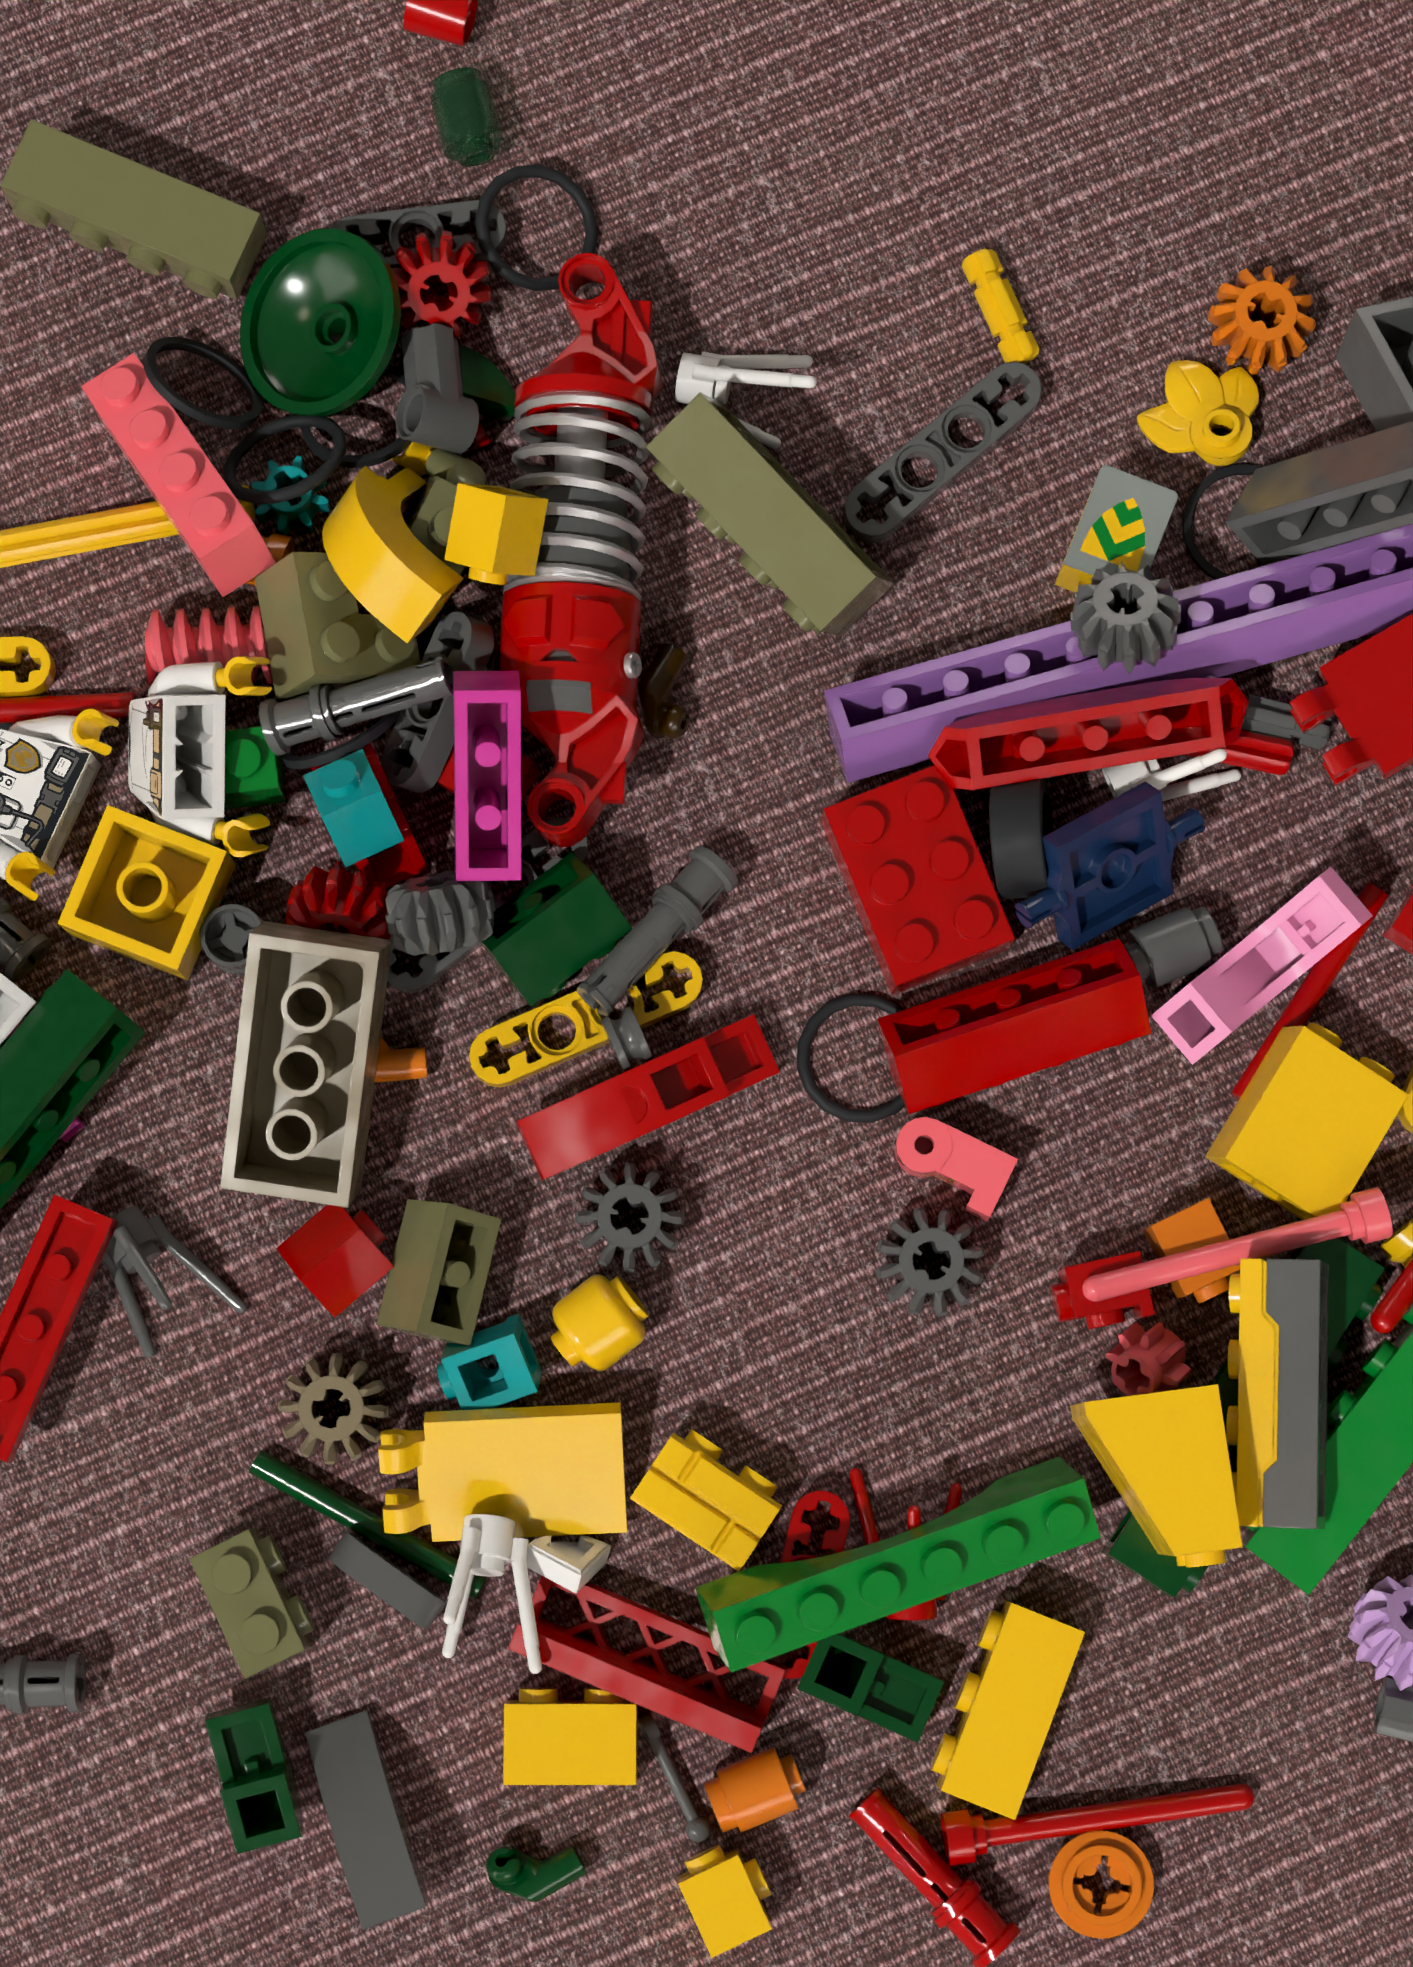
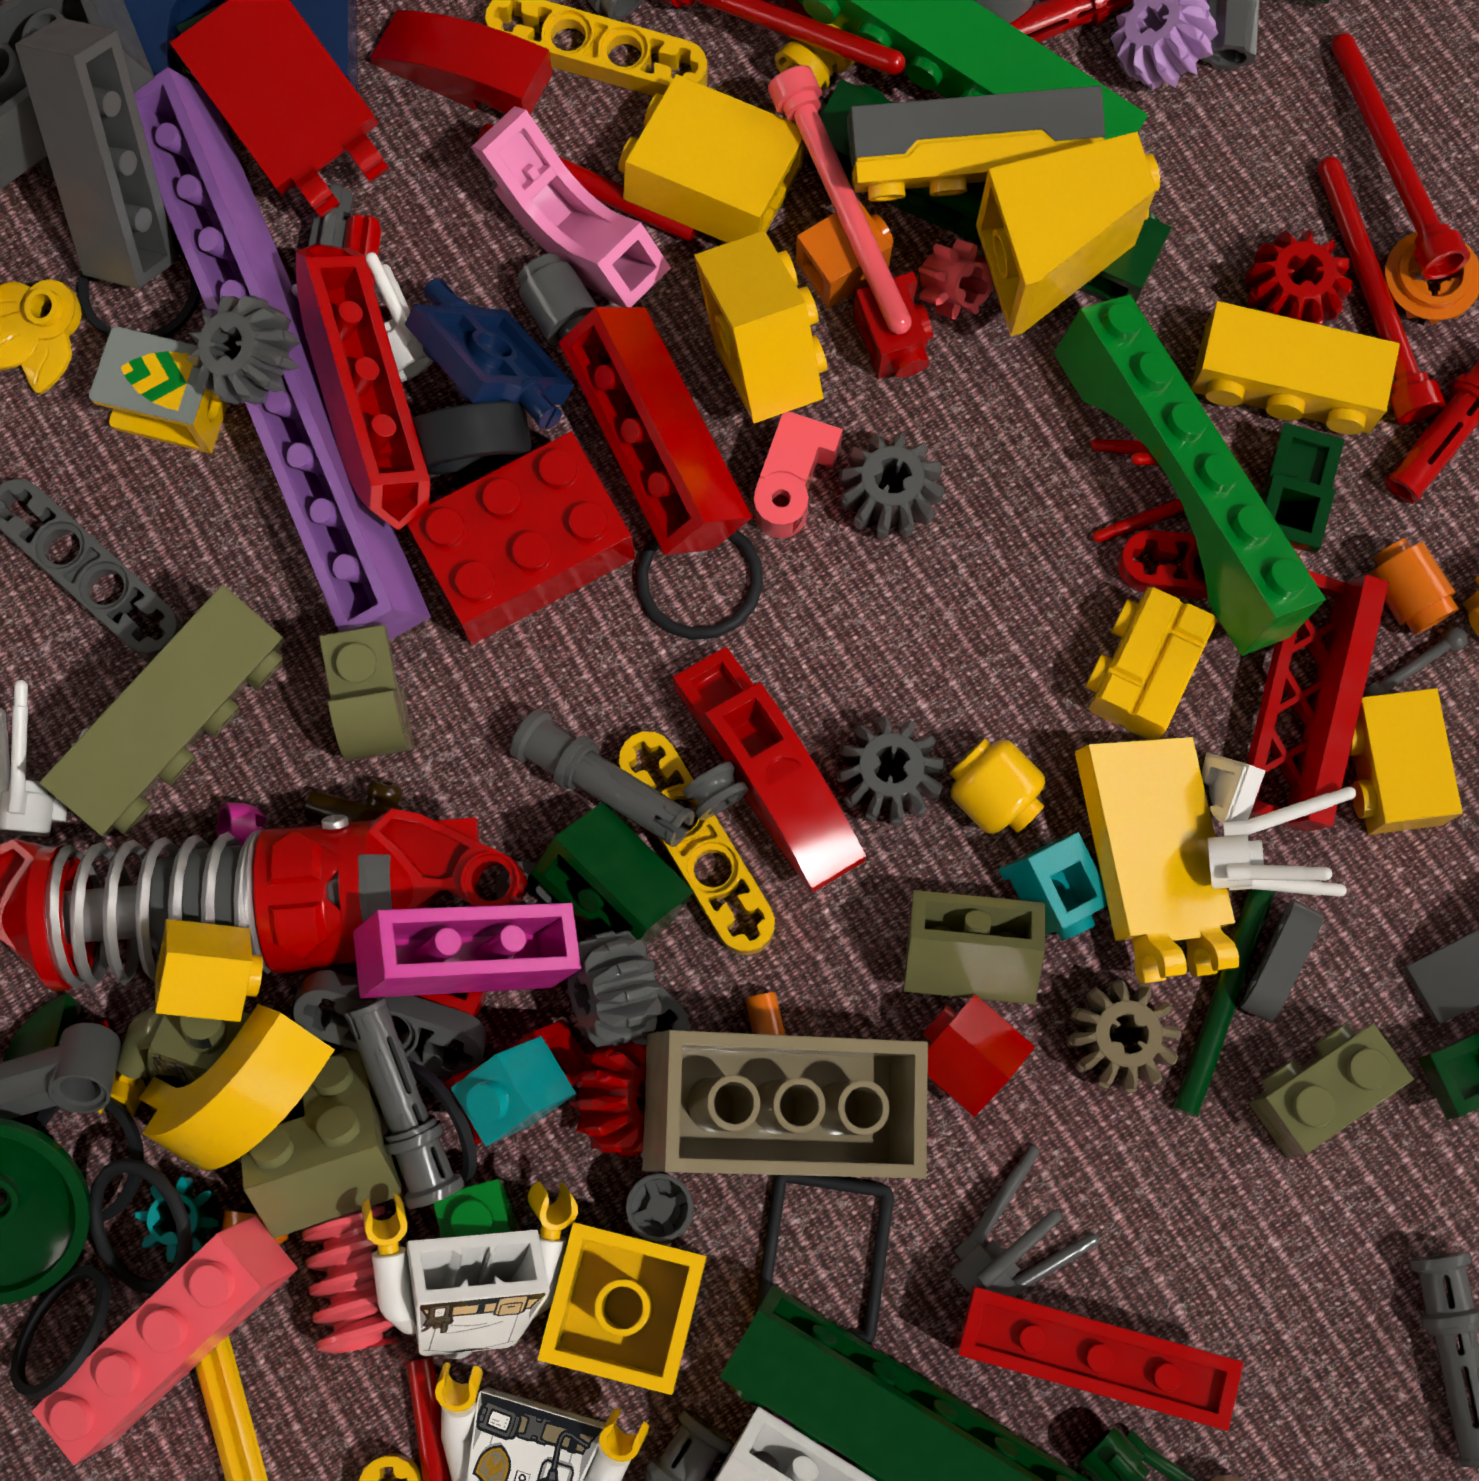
camera: 95 degrees left, 5 degrees down
none -> dark pink hinge [216,802,266,844]
none -> olive brick [319,624,415,762]
none -> yellow brick [694,230,827,424]
none -> black piece [754,1175,894,1344]
none -> red gear [1245,228,1353,325]
none -> red piece [1331,33,1470,280]

